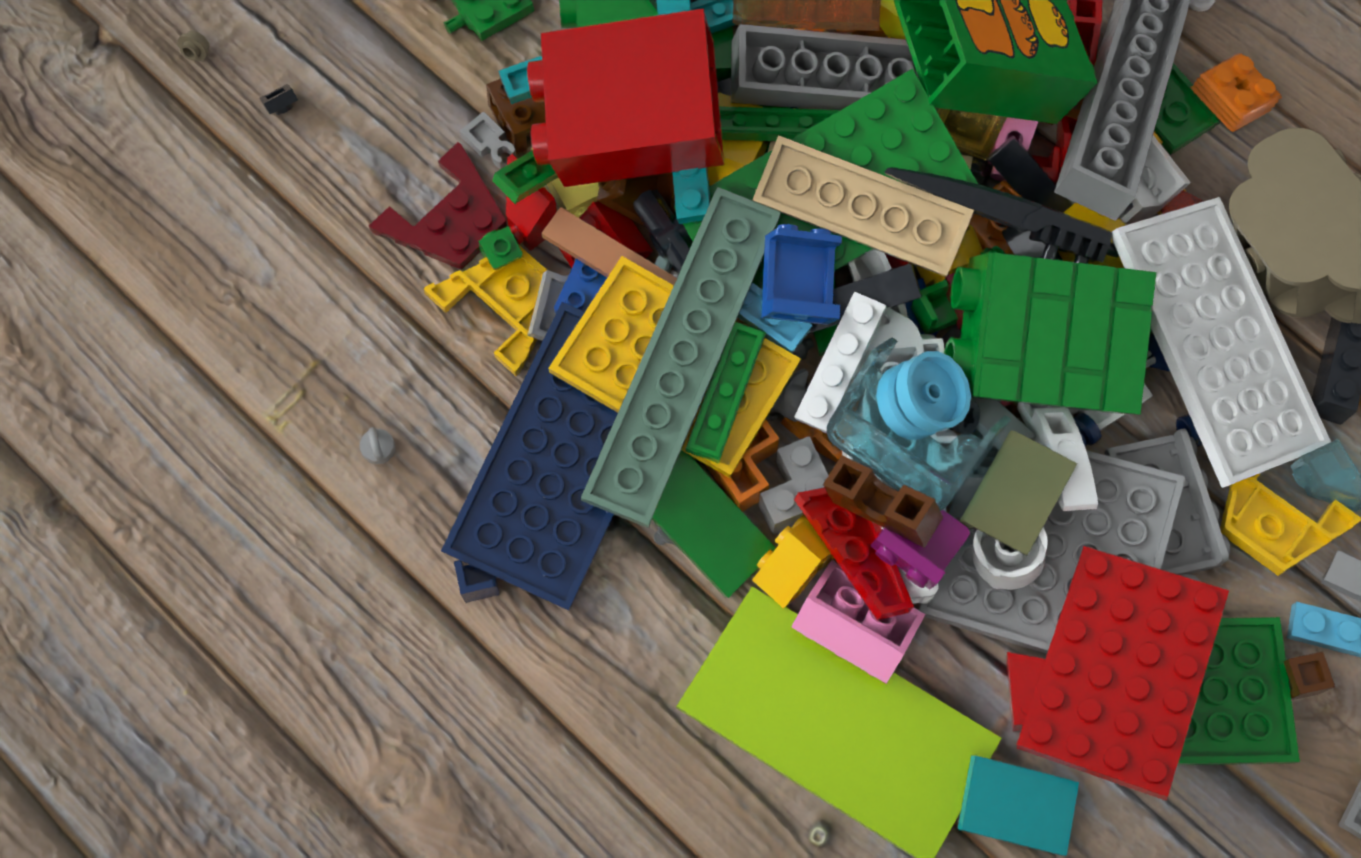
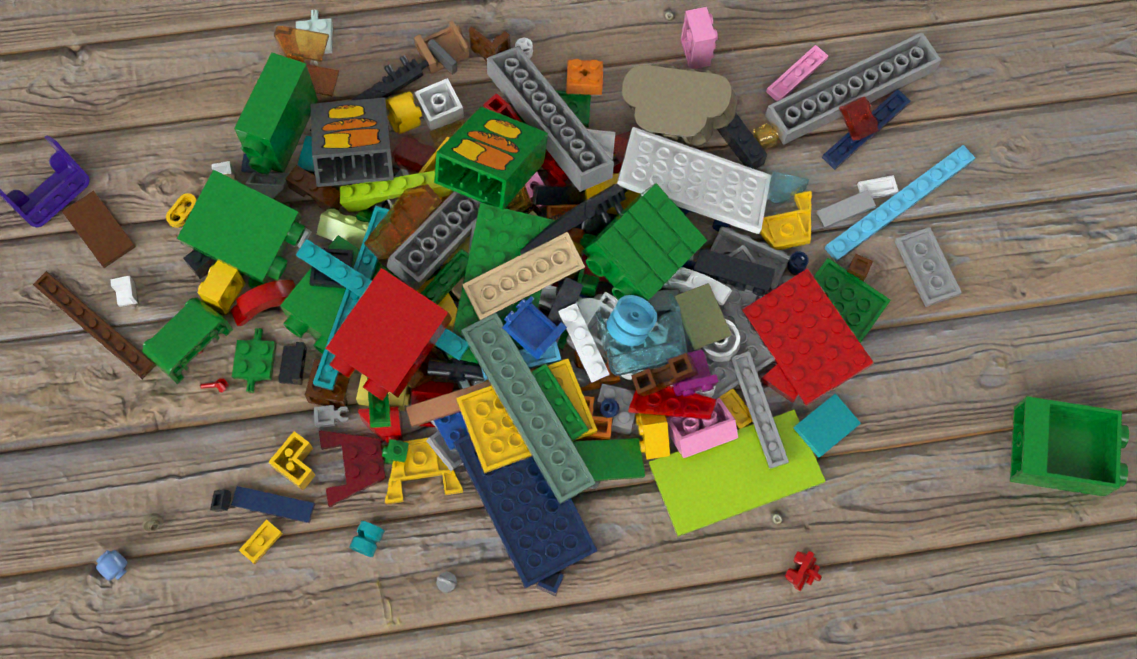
camera: 55 degrees left, 0 degrees up
none -> medium blue head [96,550,128,581]
none -> dark blue tile [231,486,315,524]
none -> yellow plate [239,519,283,564]
none -> yellow brick [268,431,316,491]
none -> black panel [279,342,307,385]
none -> teal wheel [349,521,385,558]
none -> dark blue plate [600,398,620,418]
none -> black brick [694,248,775,296]
none -> yellow plate [717,389,753,430]
none -> light grey plate [731,351,789,469]
none -> dark blue wheel [787,251,809,275]

